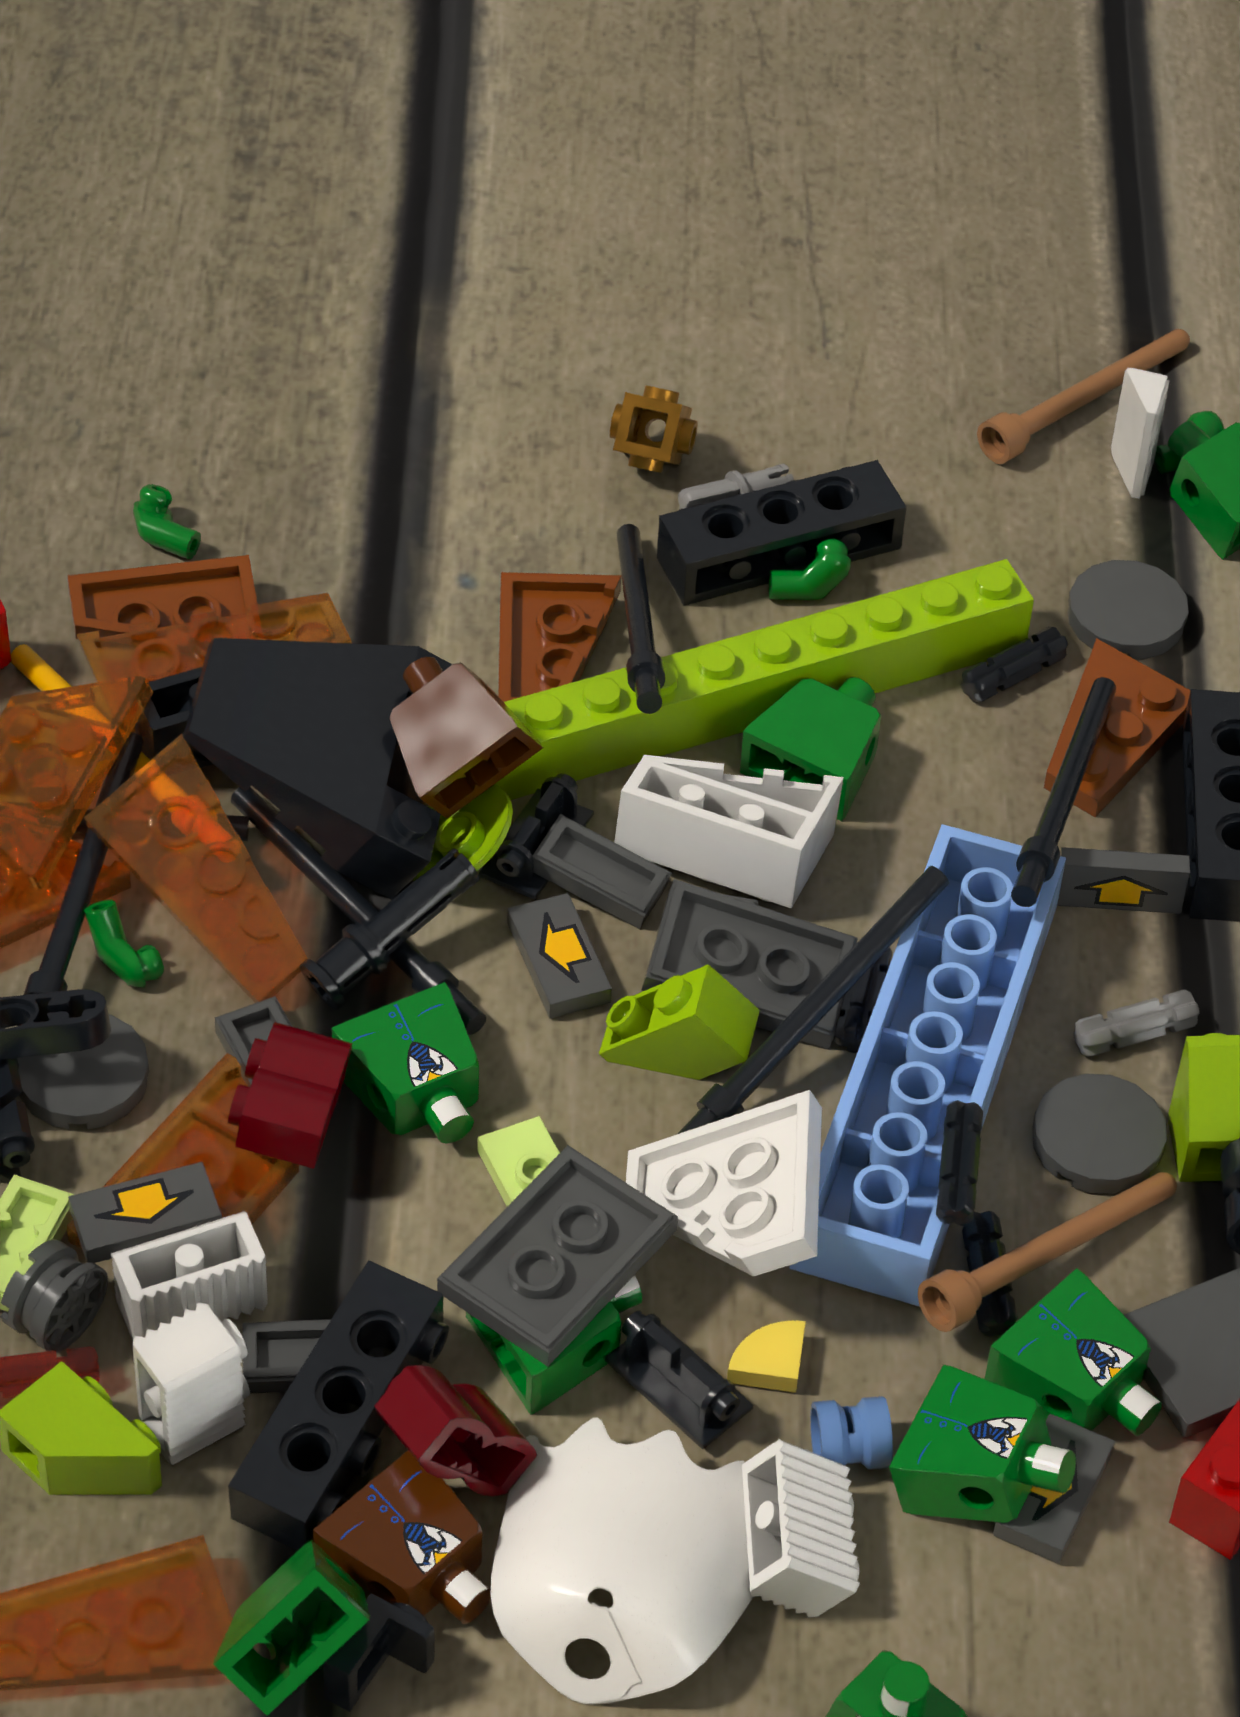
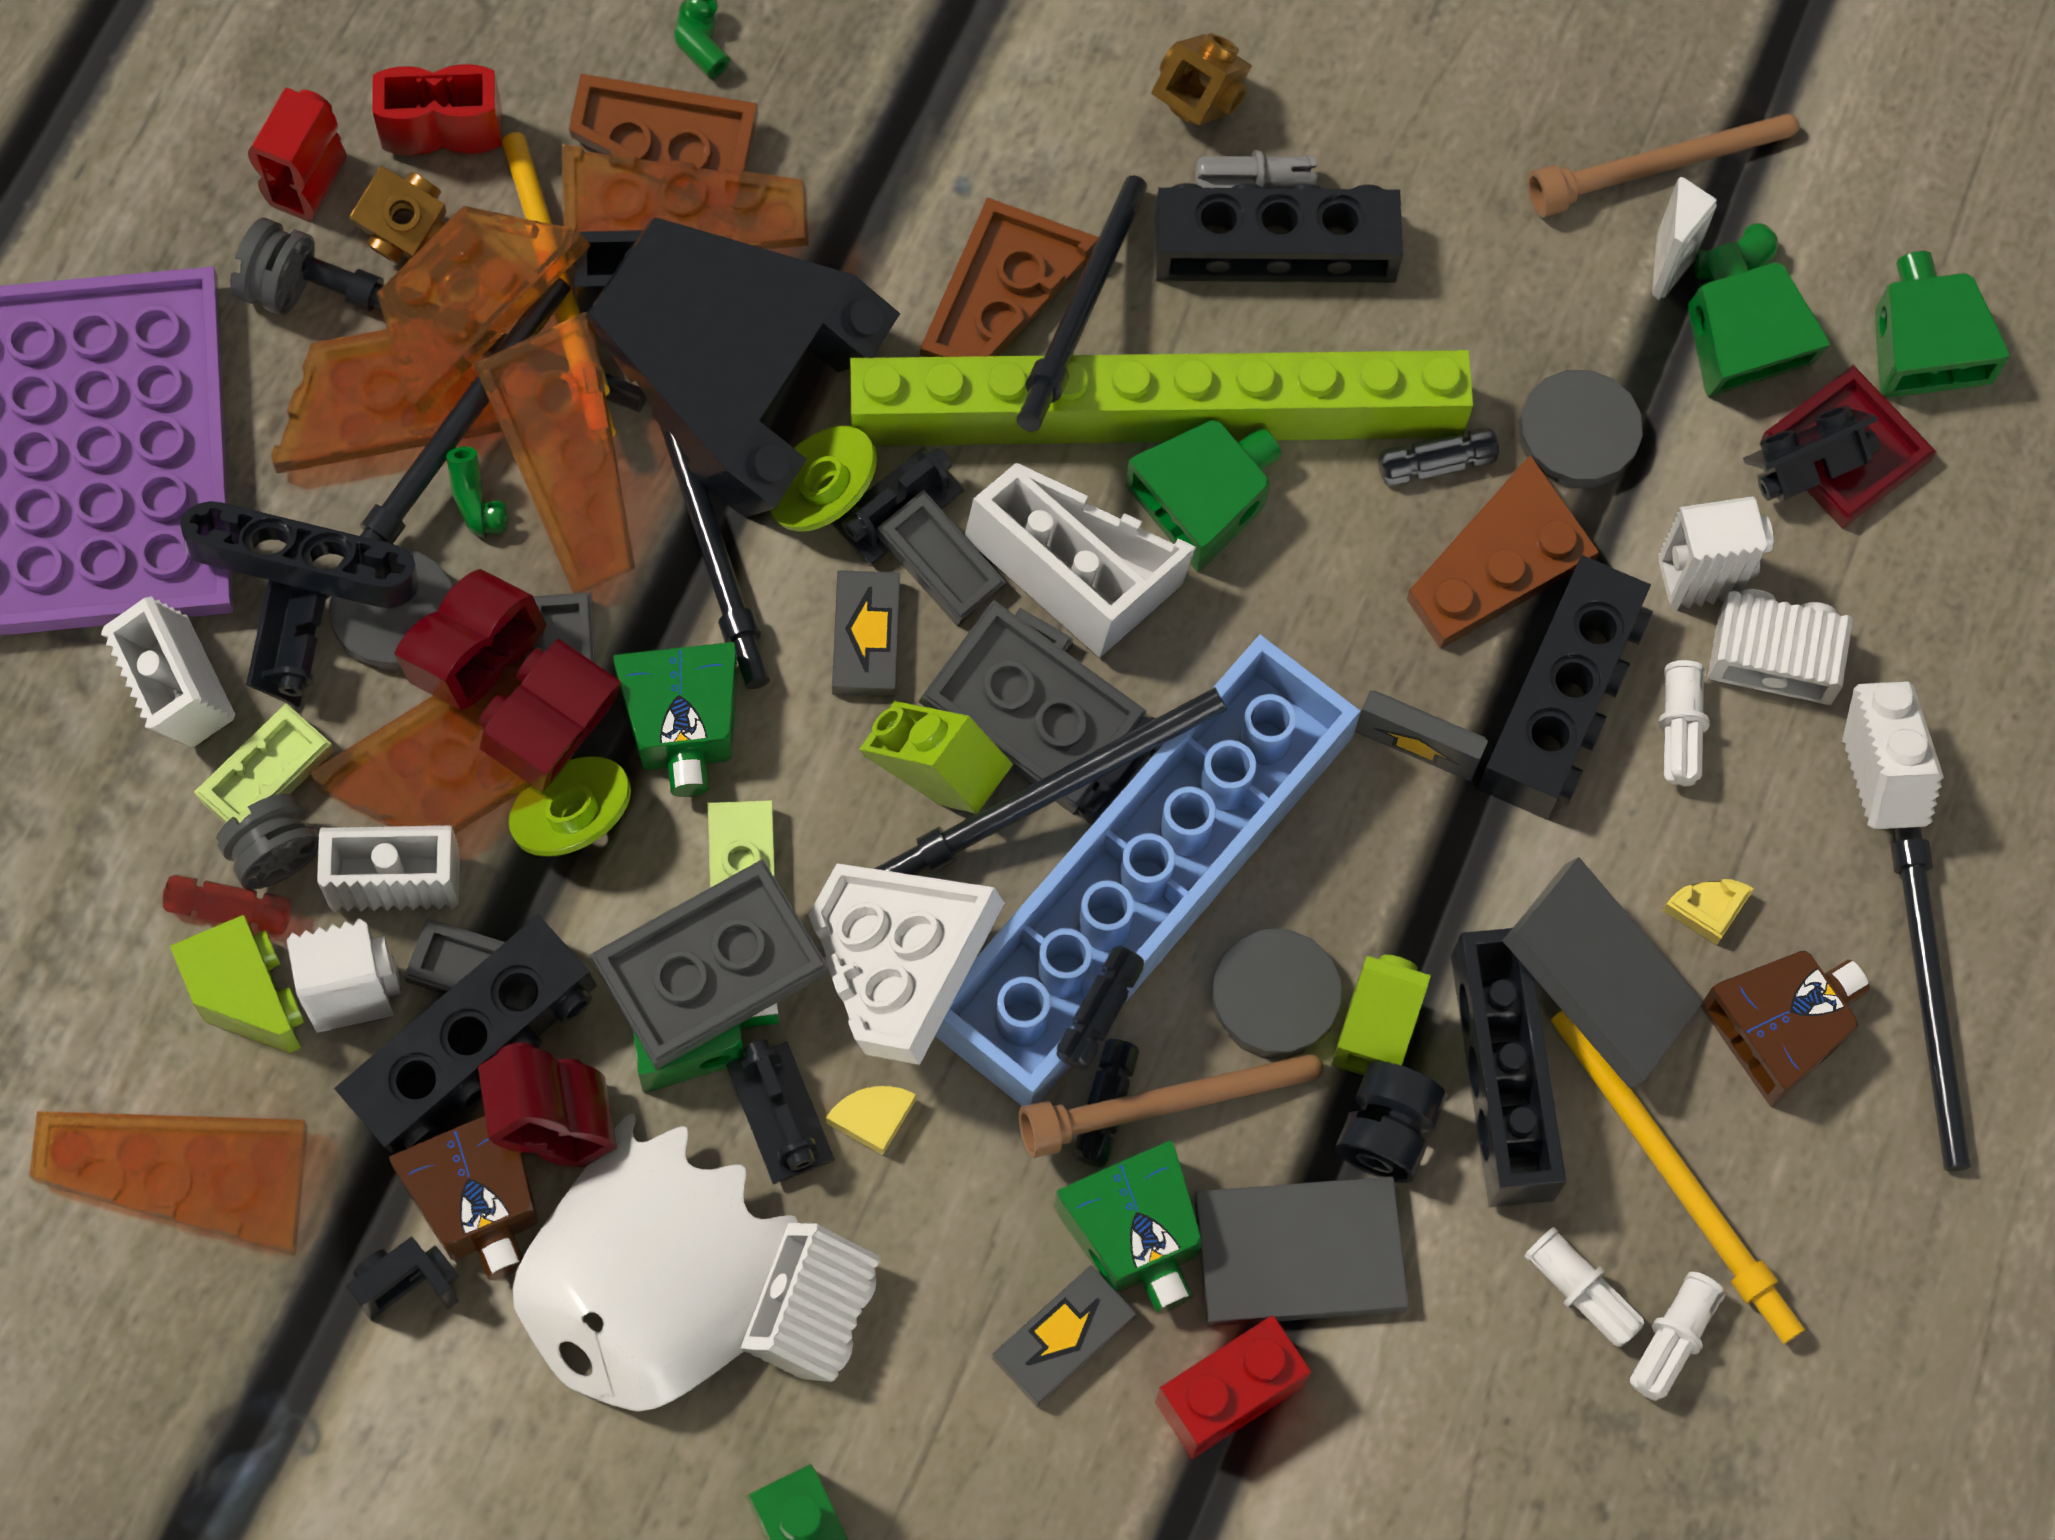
camera: 20 degrees right, 20 degrees up
dark grey tile [68,1162,222,1263] -> none
green torso [213,1540,370,1716] -> none
black pin [300,848,480,1010] -> none
torso [390,657,543,819] -> none
green arm [768,539,851,600] -> none
medium blue wheel [810,1396,893,1469] -> none
green torso [889,1364,1076,1523] -> none
black bar [1011,677,1116,907] -> none
light grey axle [1073,990,1200,1057] -> none
none -> dark red brick [394,569,547,710]
none -> lime dish [509,756,631,856]

